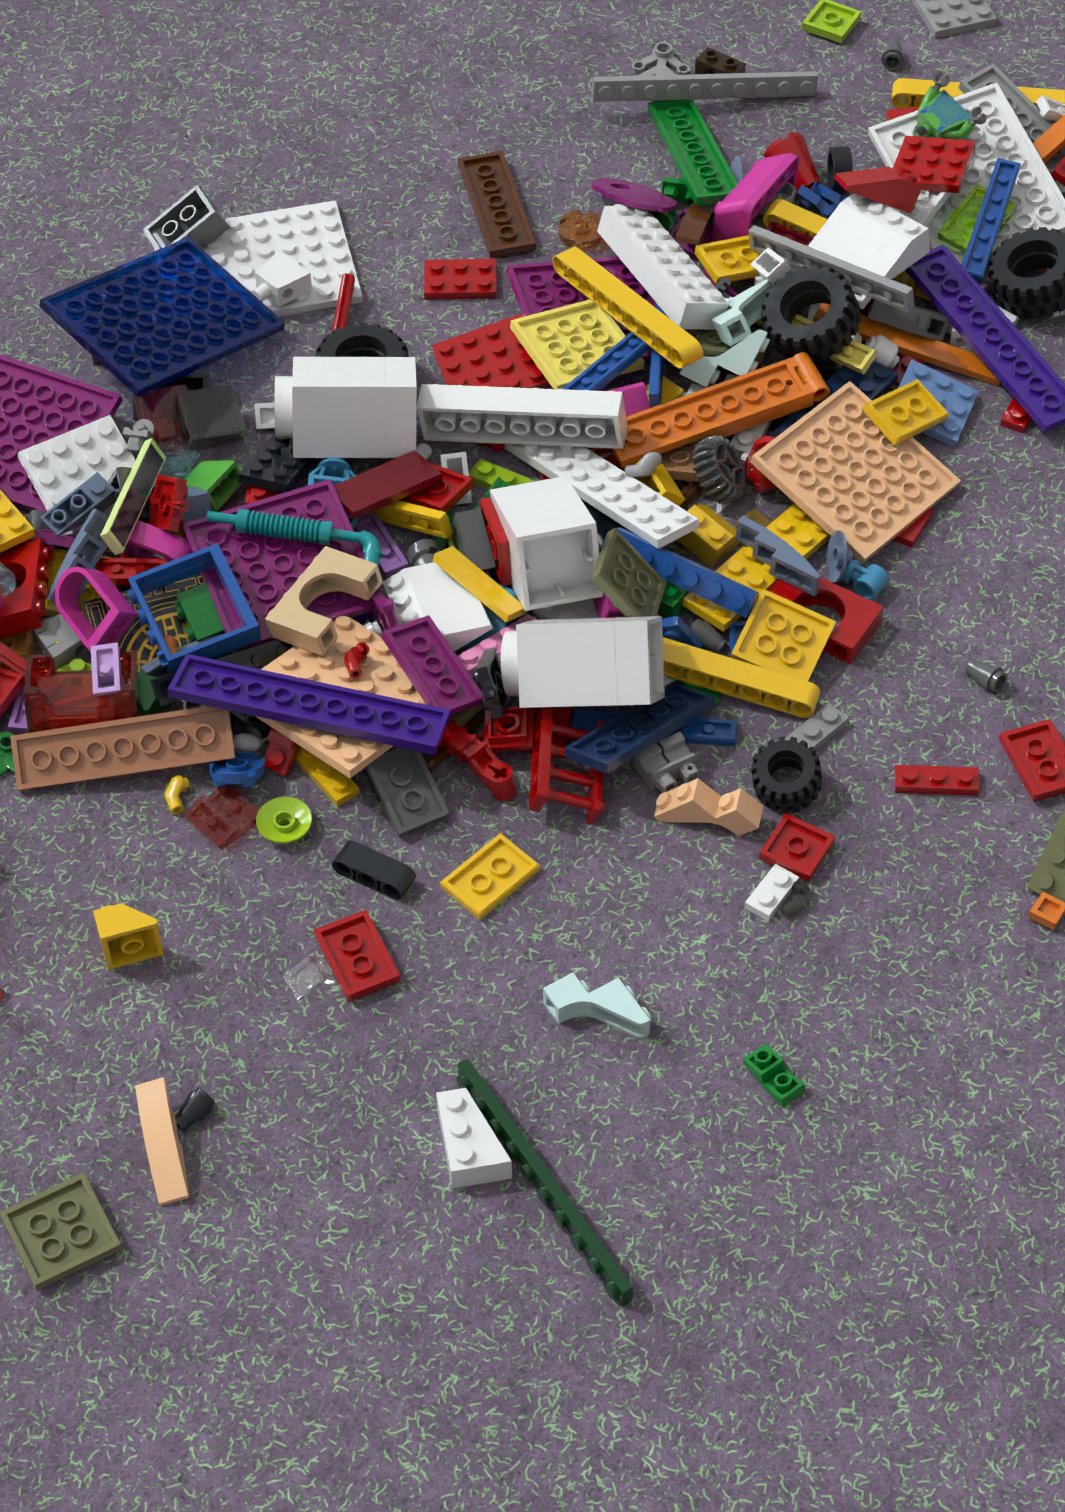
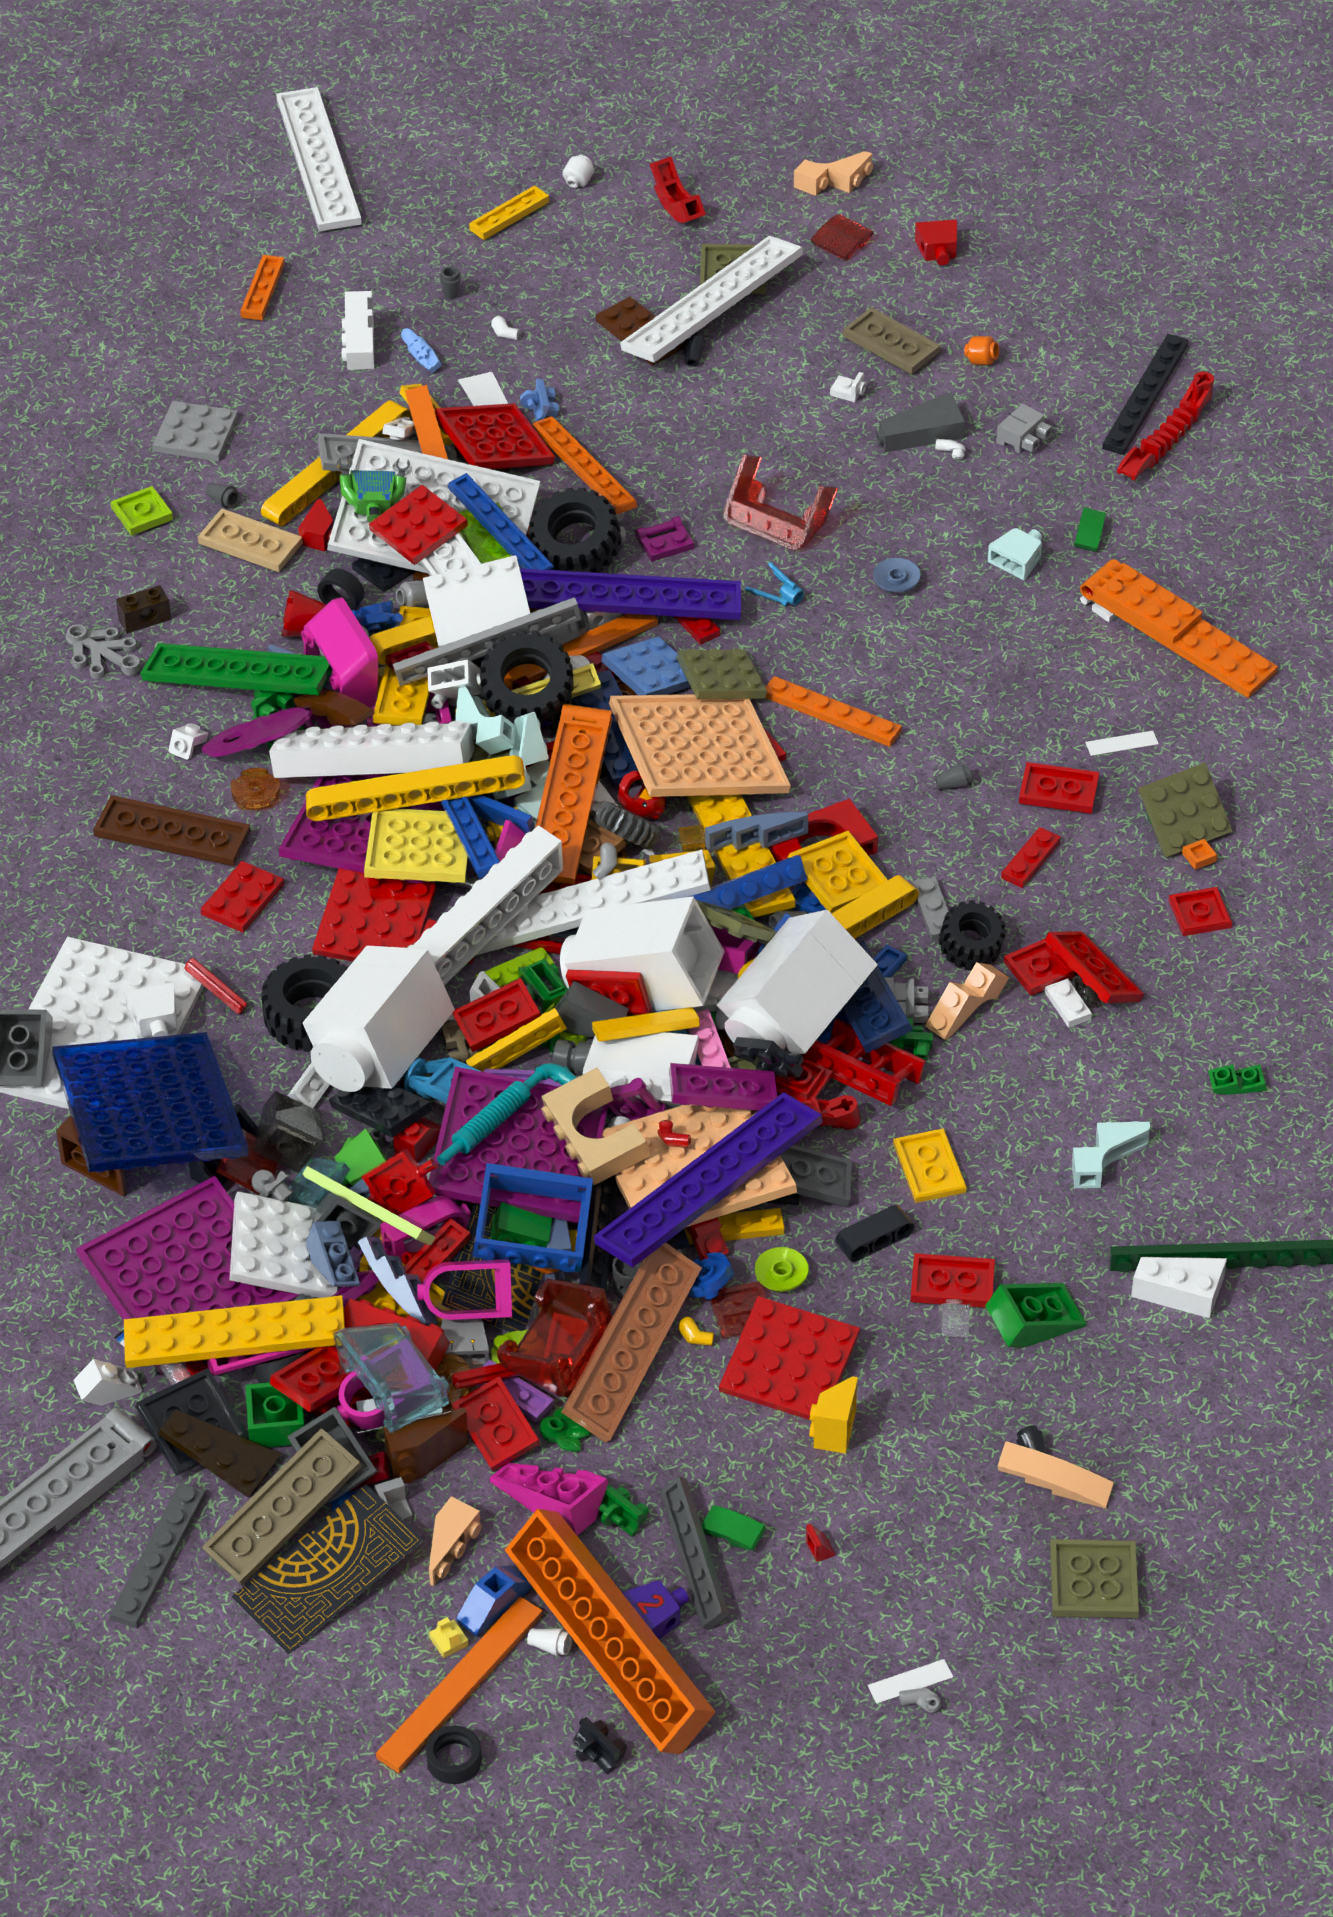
camera: 60 degrees left, 5 degrees down
lavender slope [91,643,125,696] -> none
dark red tile [334,450,443,520] -> none
light grey plate [592,71,818,102] -> none
sand blue dish [827,530,853,583] -> none
red slope [834,166,923,214] -> none
dark azure piece [842,559,890,600] -> none
yellow tile [862,379,950,446] -> none
none -> white bracket [168,723,208,760]
none -> tan plate [198,509,303,572]
none -> olive plate [676,649,767,700]
none -> red plate [719,1296,860,1421]
none -> orange plate [766,676,902,747]
none -> green hips [888,1018,933,1060]
none -> green slope [985,1283,1087,1347]
none -> red plate [1044,931,1144,1004]
none -> red tile [1168,887,1232,936]

